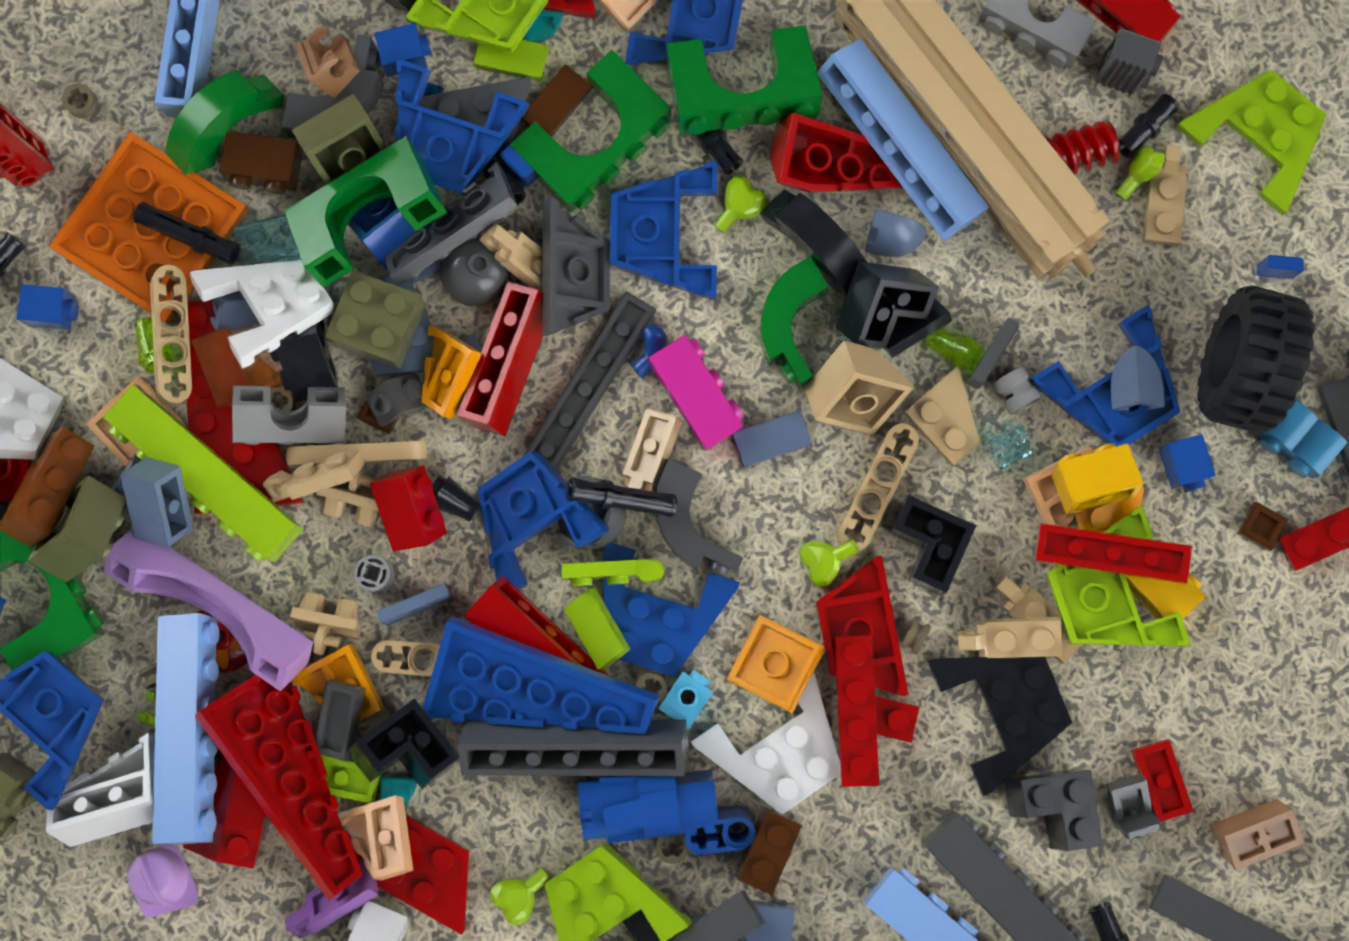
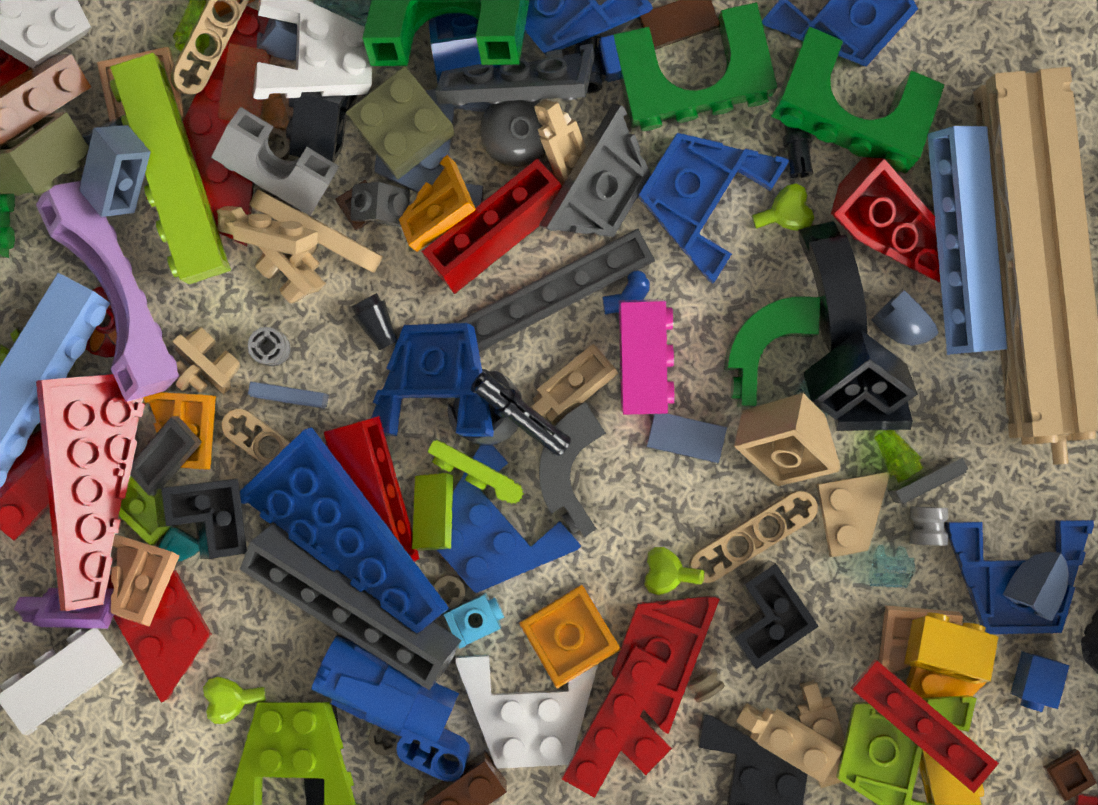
camera: 25 degrees right, 5 degrees up
red brick [369,465,447,552] -> none

